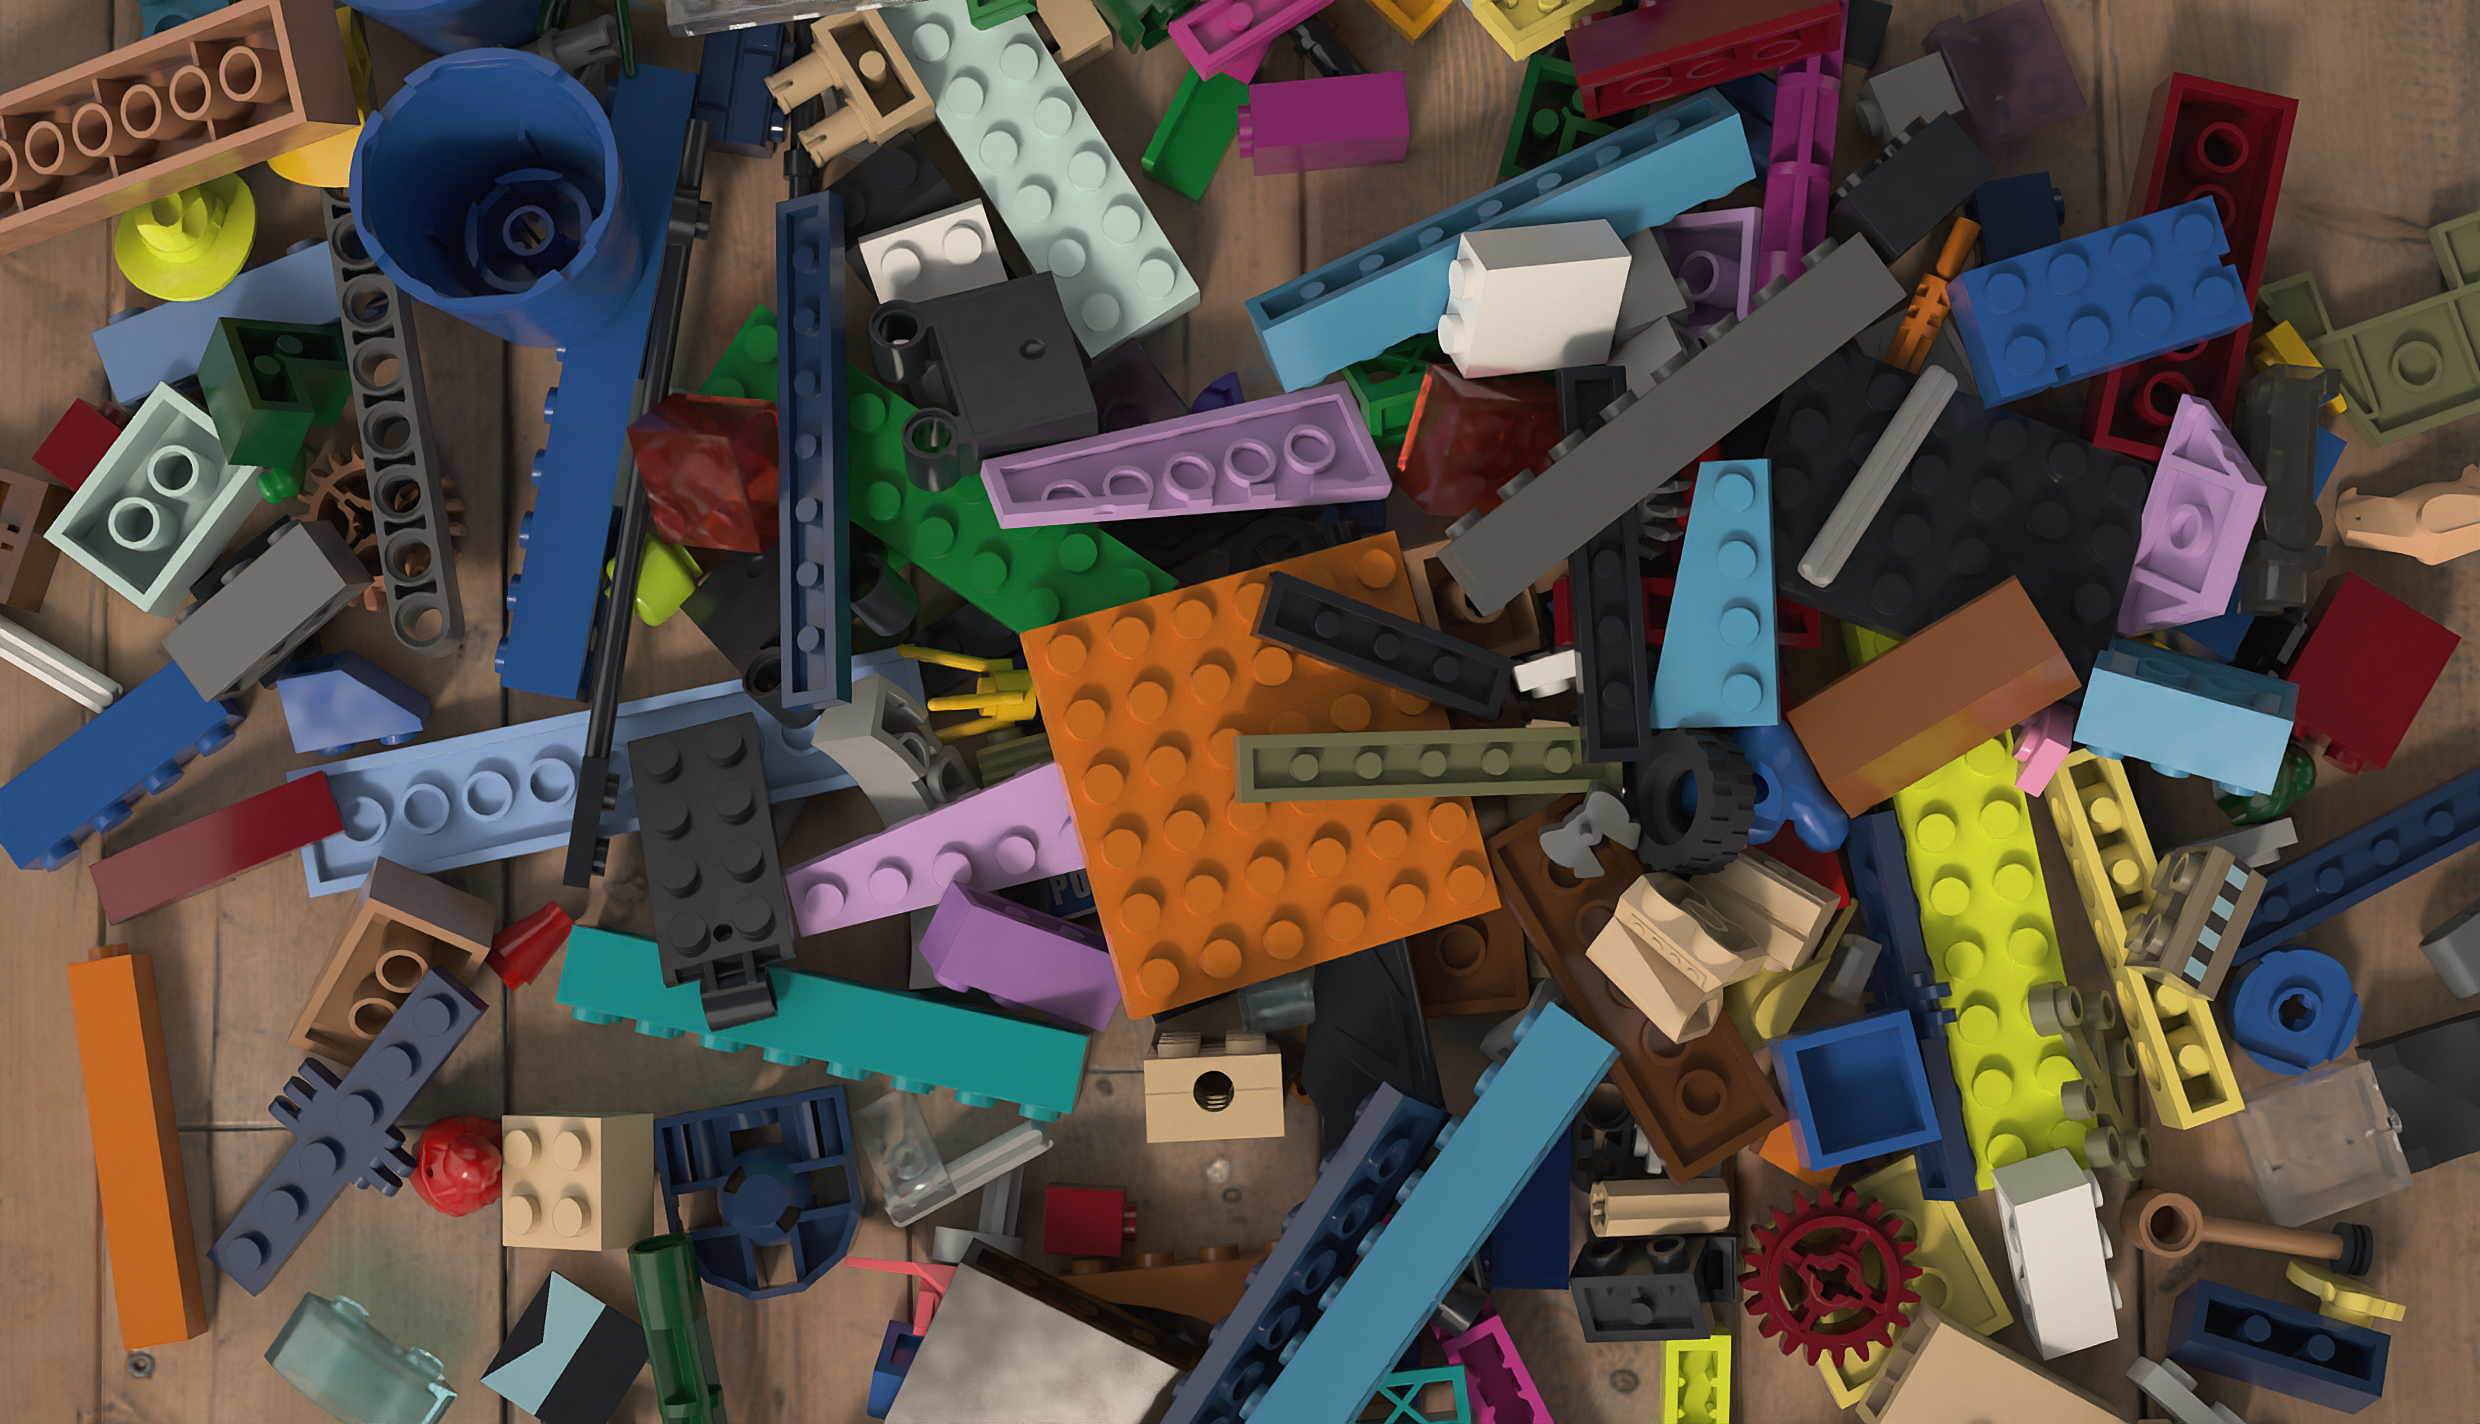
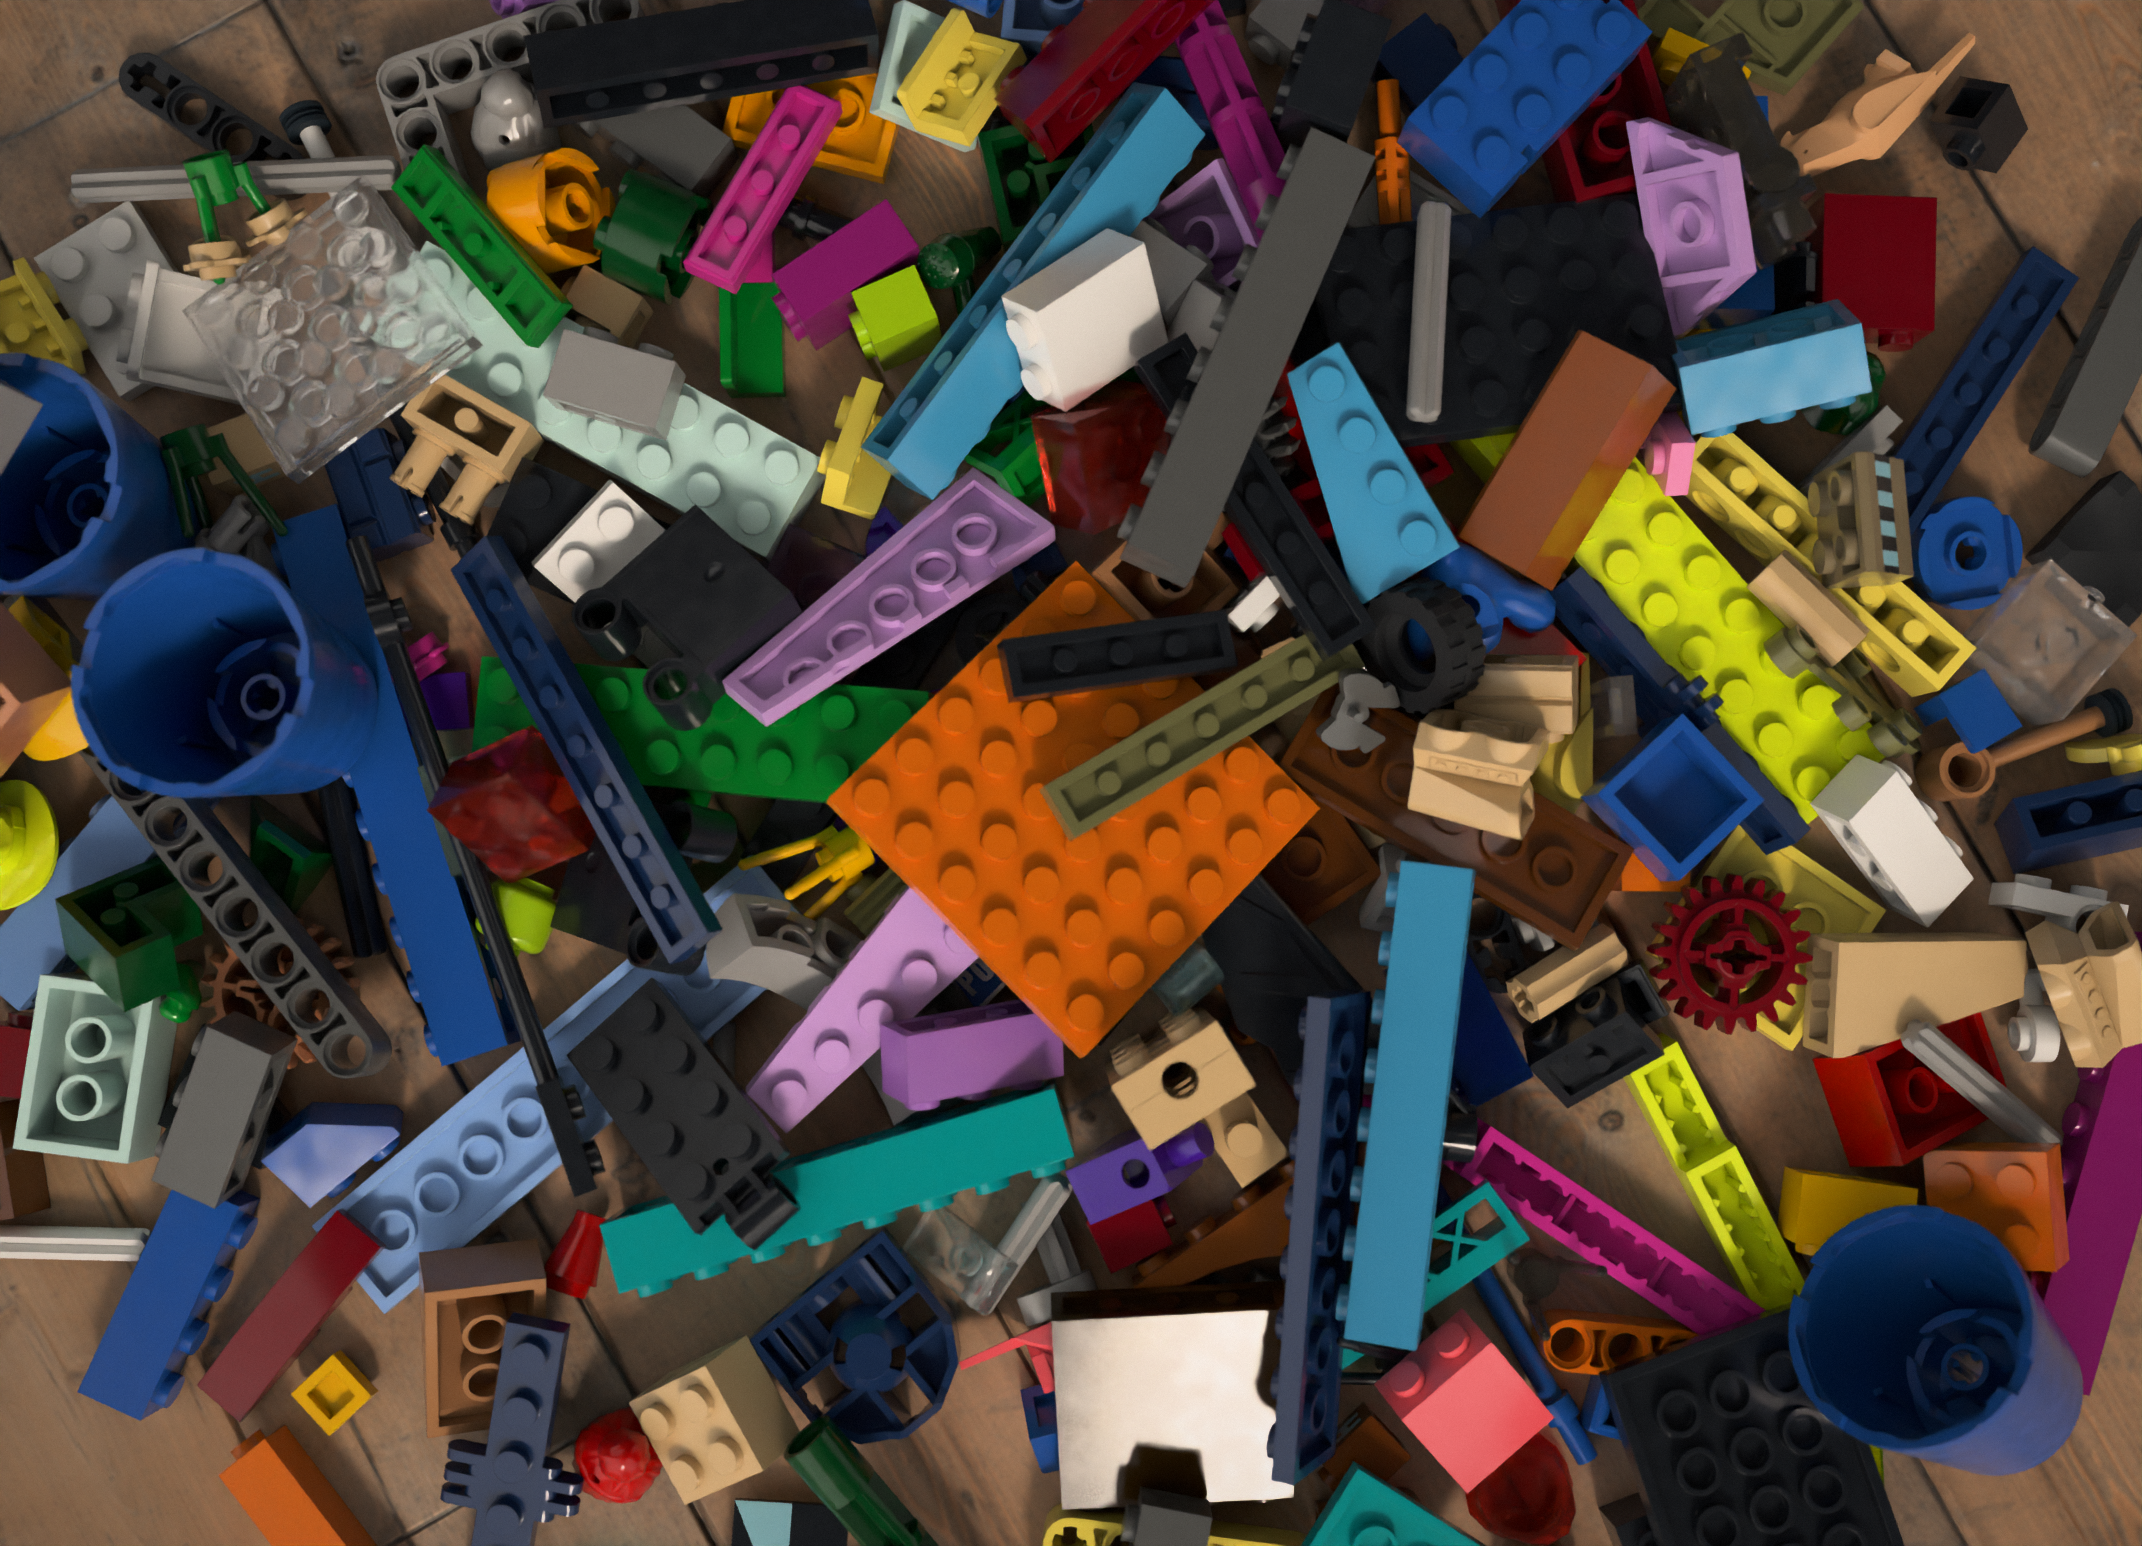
camera: 30 degrees left, 0 degrees up
none -> dark green slope [249,795,333,915]
none -> yellow plate [291,1349,378,1436]
none -> black axle [317,776,387,959]
none -> dark pink plate [408,631,449,681]
none -> dark purple tile [420,672,474,731]
none -> light grey brick [543,327,686,441]
none -> light yellow bracket [817,377,892,520]
none -> lime brick [847,265,942,372]
none -> dark green piece [917,226,1002,316]
none -> dark purple torso [1065,1122,1215,1225]
none -> tan torso [1197,1091,1290,1189]
none -> tan axle [1746,549,1870,668]
none -> blue panel [1913,668,2022,754]

